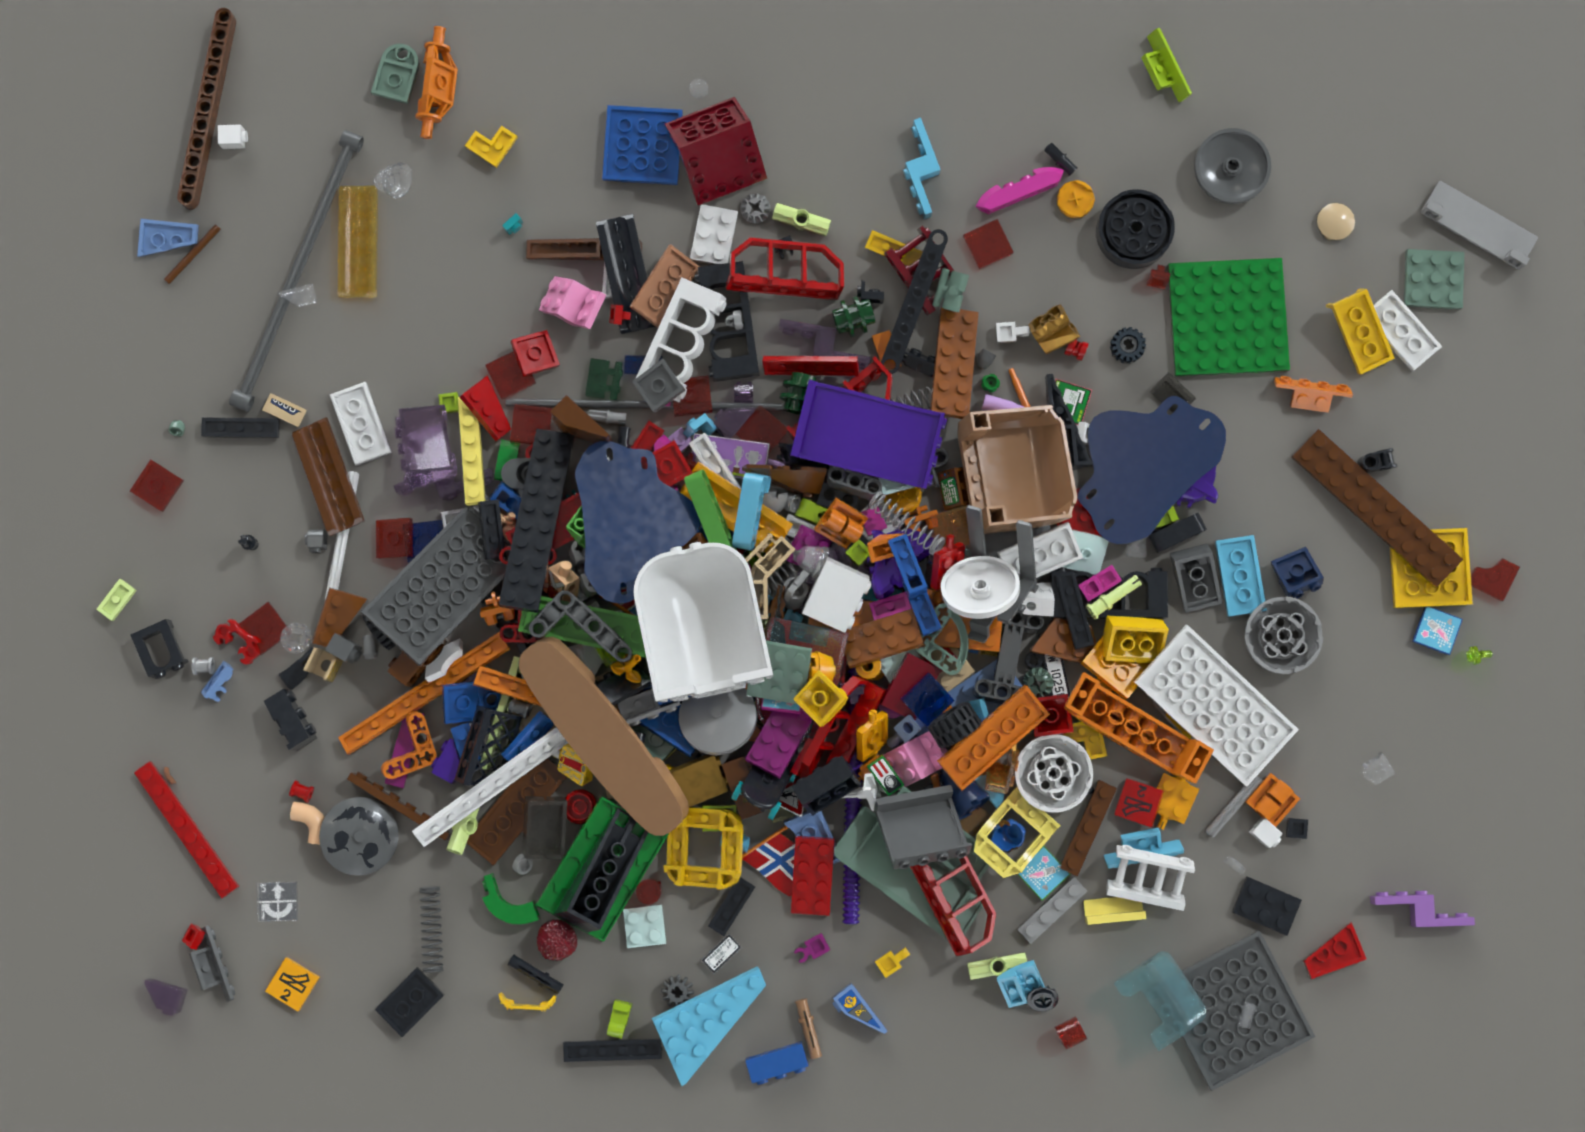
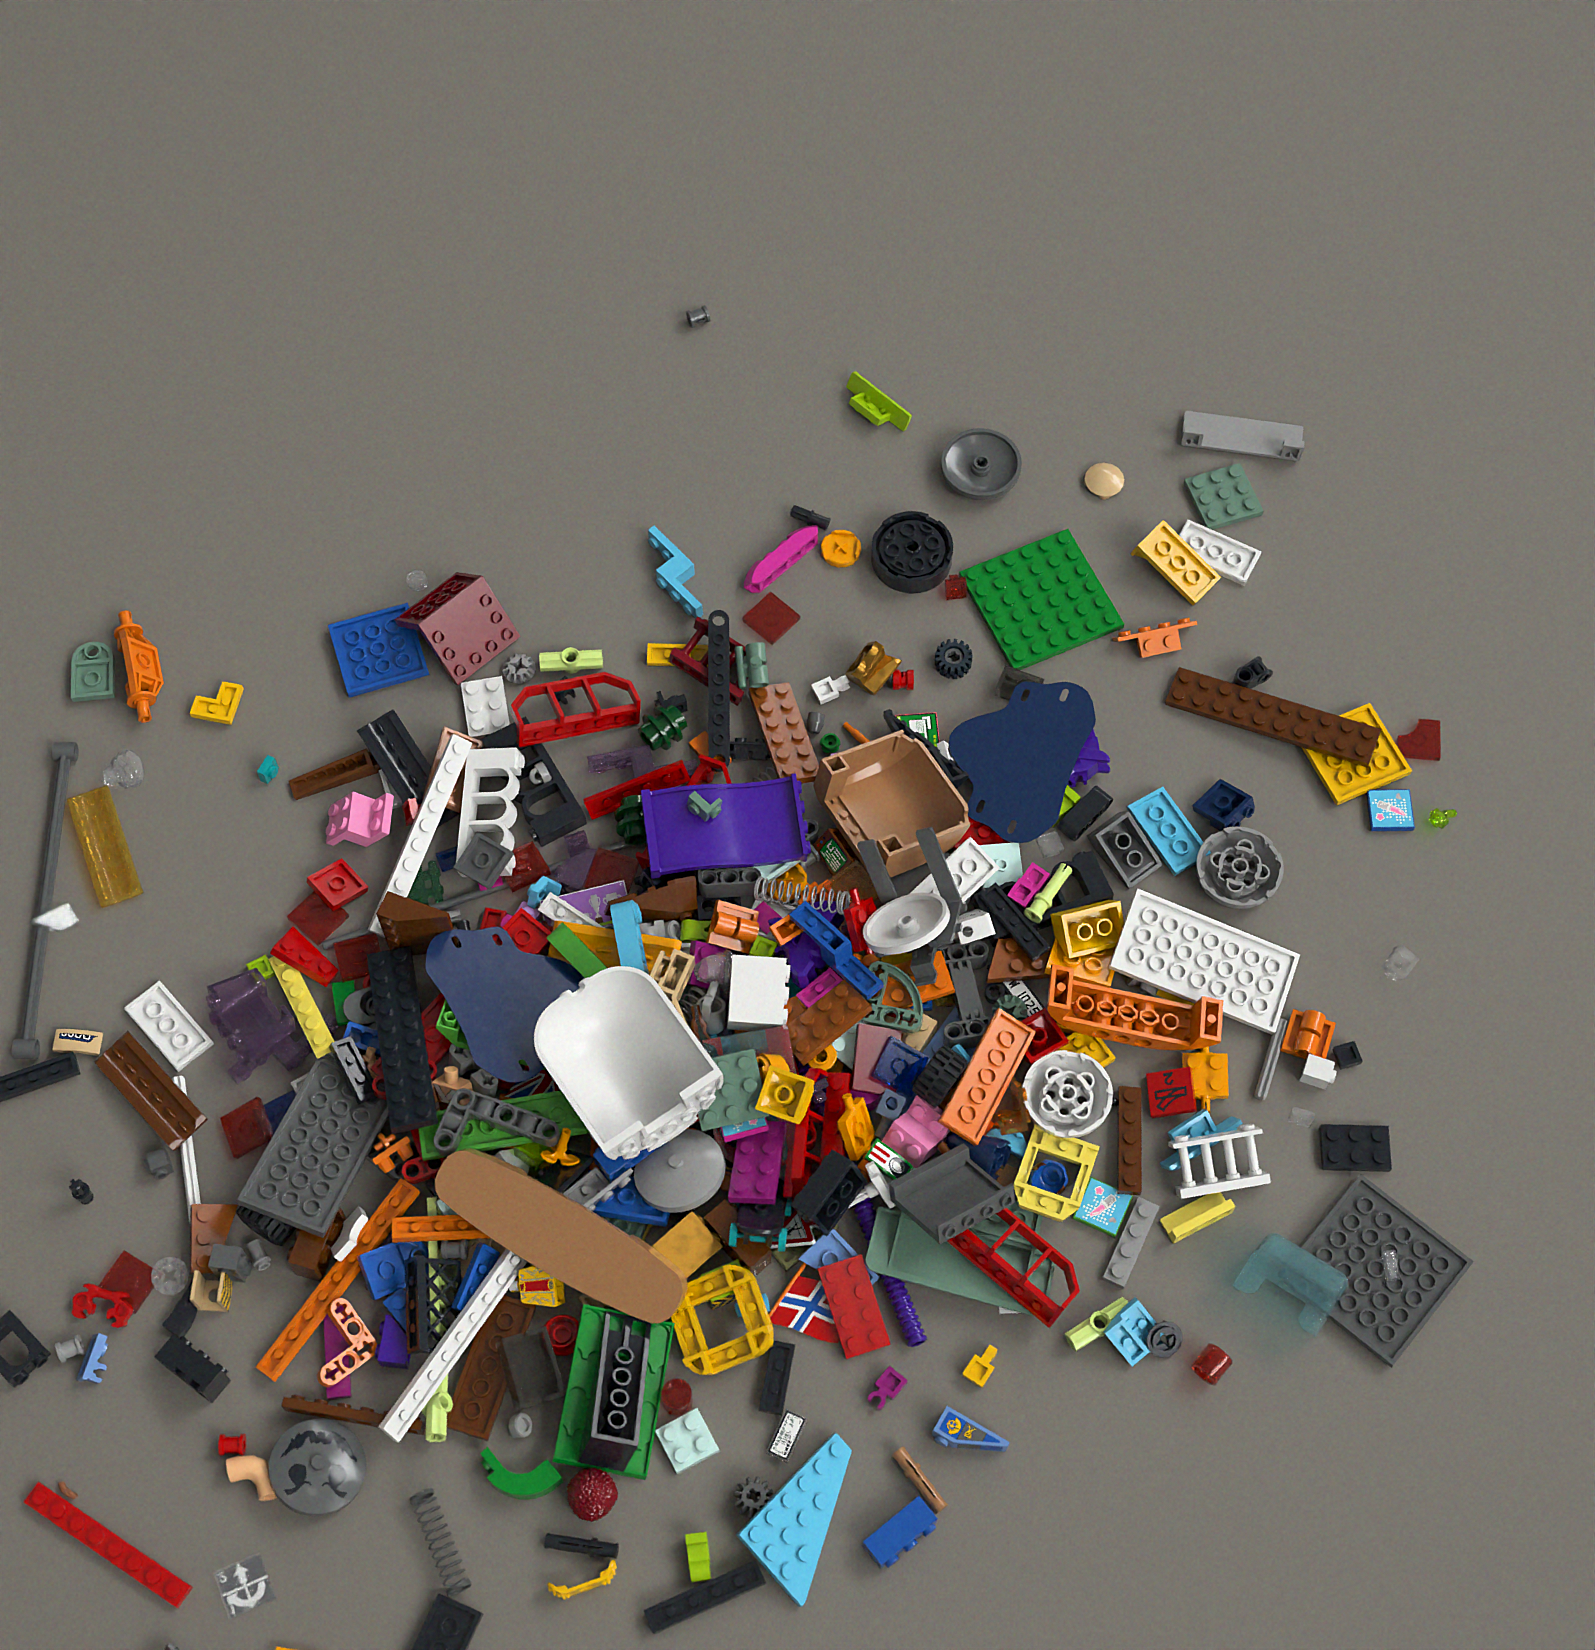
camera: 25 degrees left, 20 degrees down
red wing [1303,922,1367,979] -> none
medium lavender bracket [1370,890,1475,927] -> none
none -> white plate [368,734,472,938]
none -> sand green bracket [687,791,722,822]

